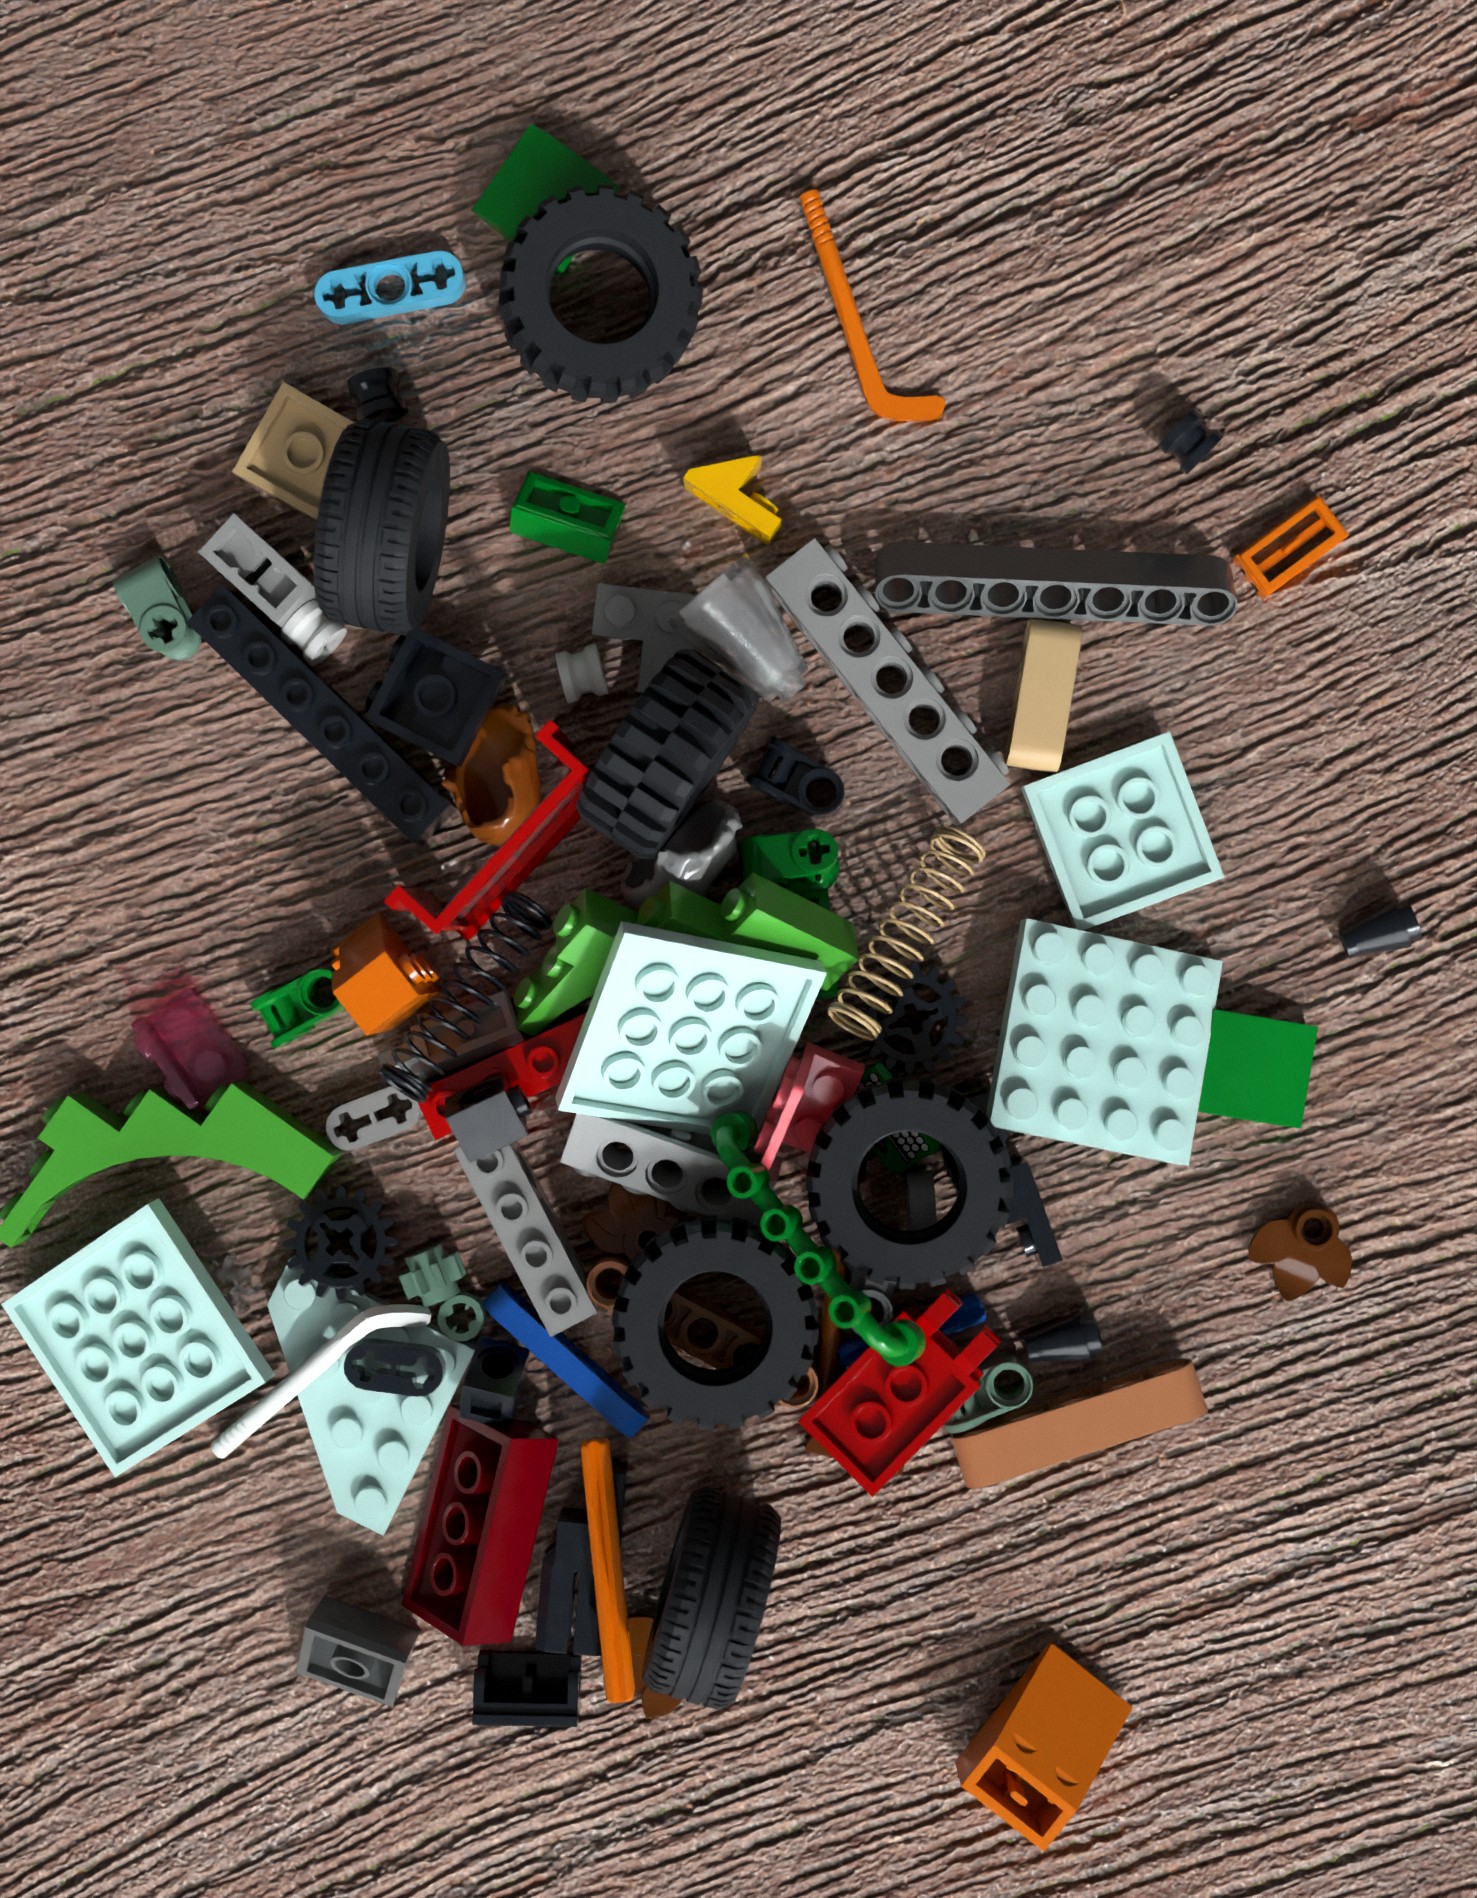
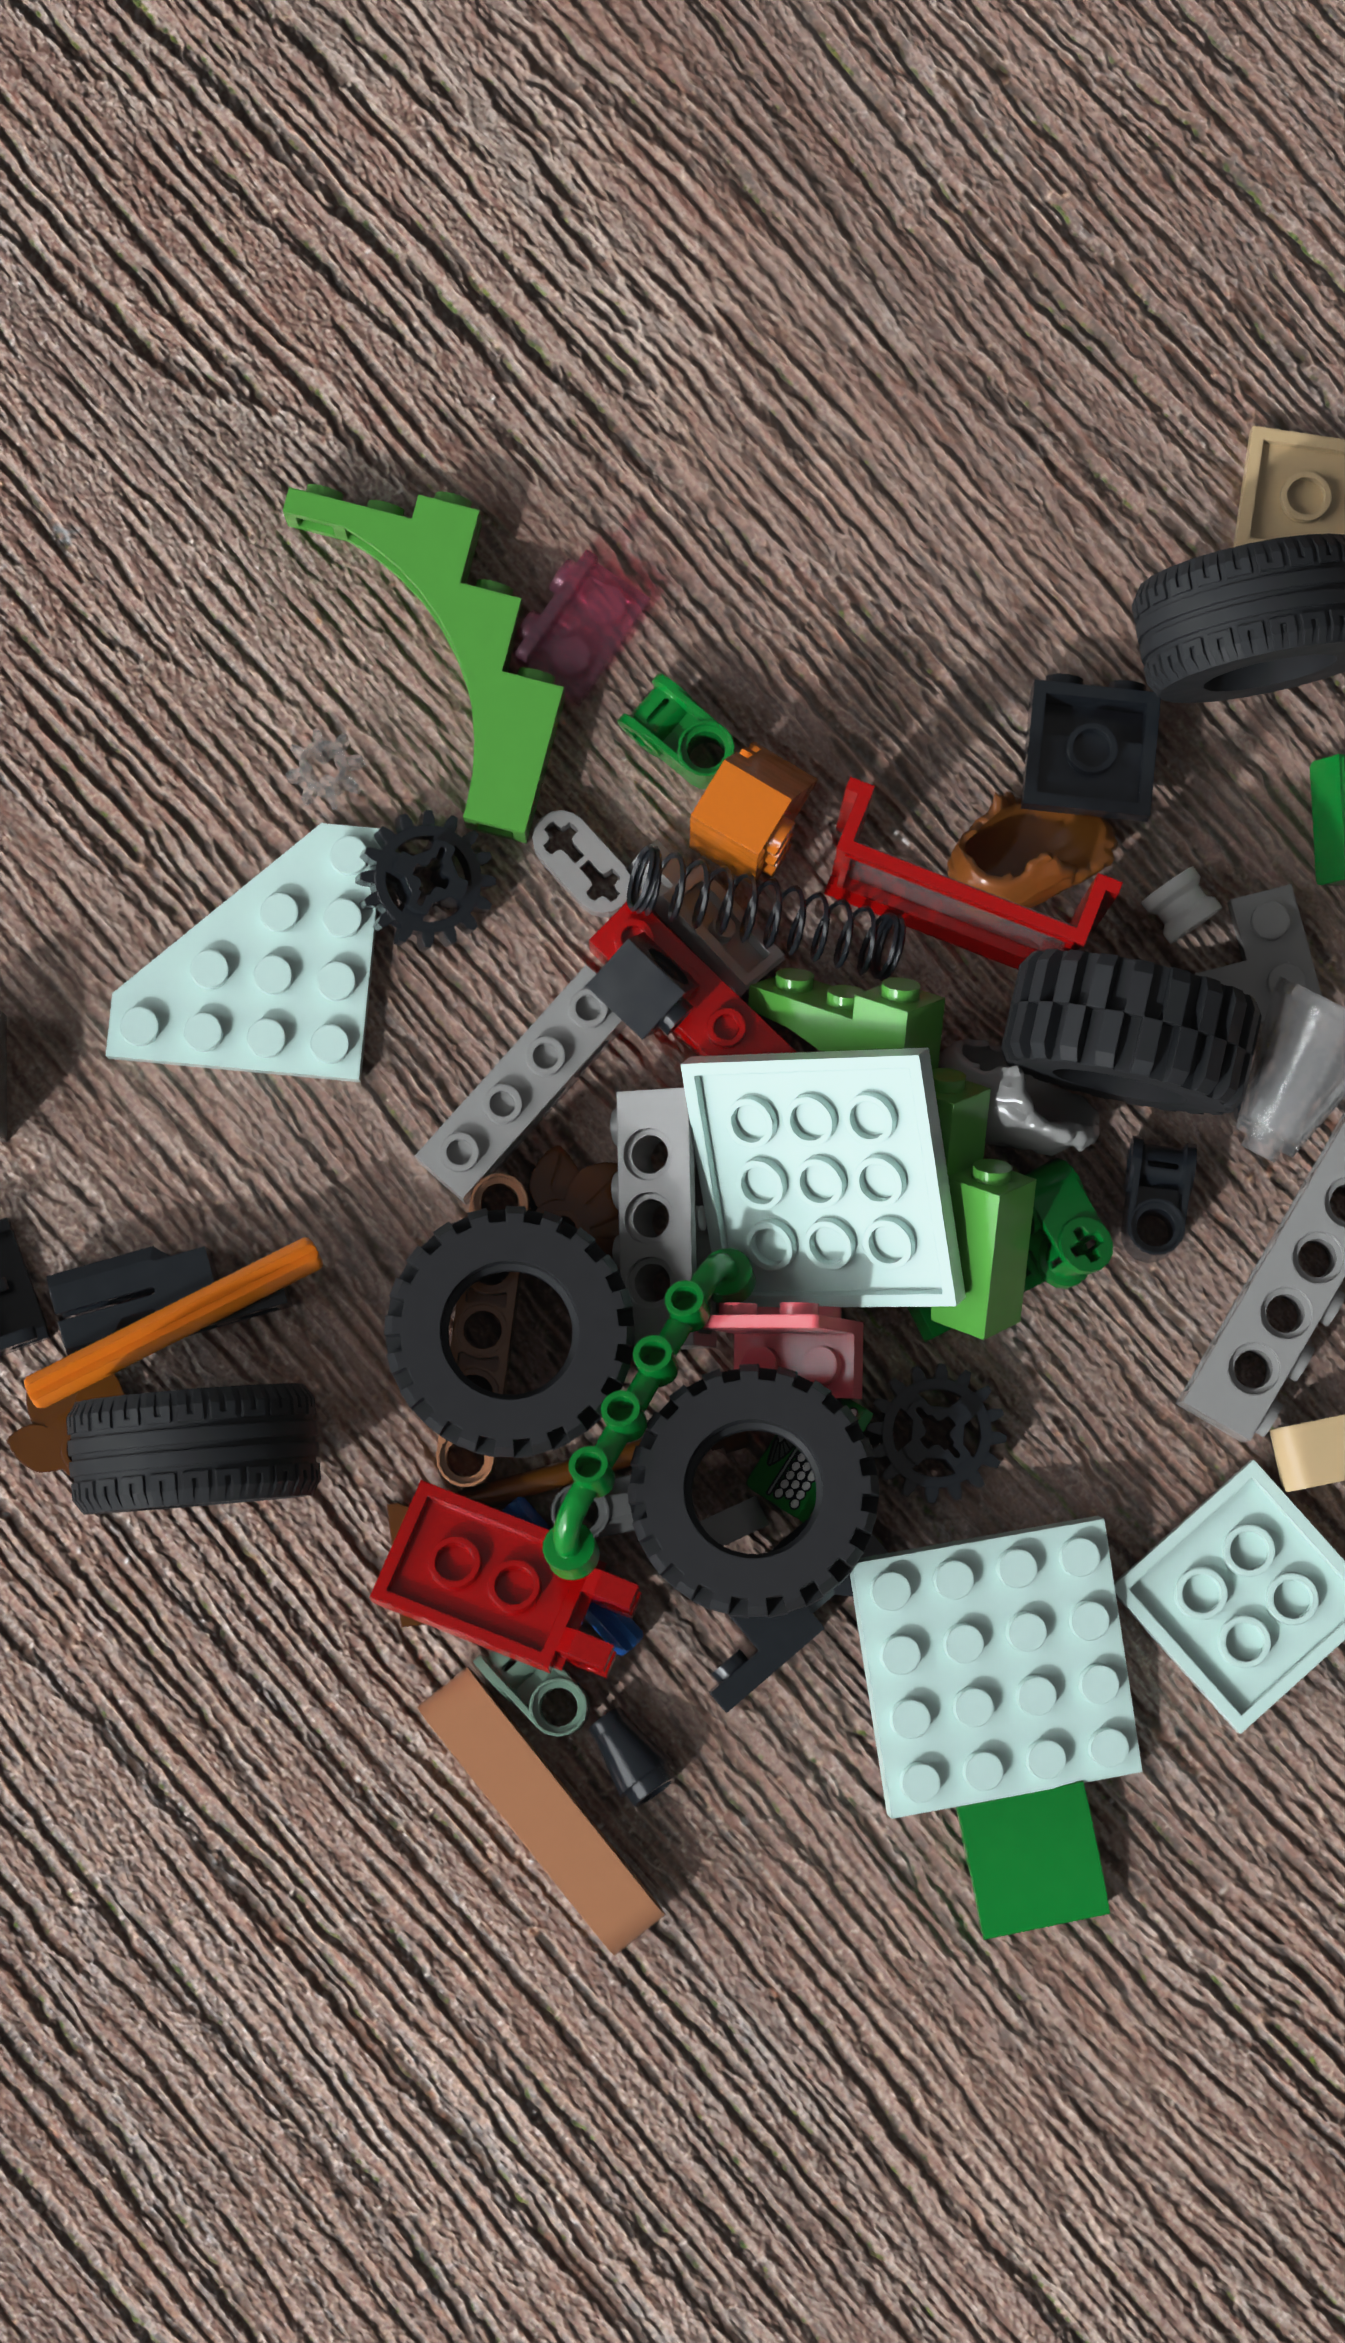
camera: 70 degrees right, 5 degrees down
light aqua plate [1,1198,275,1477] -> none
sand green piece [112,555,202,660] -> none
black brick [186,585,458,846] -> none
light grey brick [198,513,316,628] -> none
white piece [211,1304,431,1458] -> none
white wheel [280,600,347,666] -> none
black beam [344,1338,446,1397] -> none
sand green gear [398,1243,467,1307] -> none
dark red slope [402,1405,559,1646] -> none
sand green bush [438,1291,487,1341] -> none
black brick [459,1336,530,1430] -> none
blue beam [483,1282,650,1438] -> none
tan piece [828,825,985,1040] -> none
orange slope [955,1641,1133,1852] -> none
reddish brown plate [1247,1201,1352,1301] -> none
black cone [1338,899,1422,959] -> none

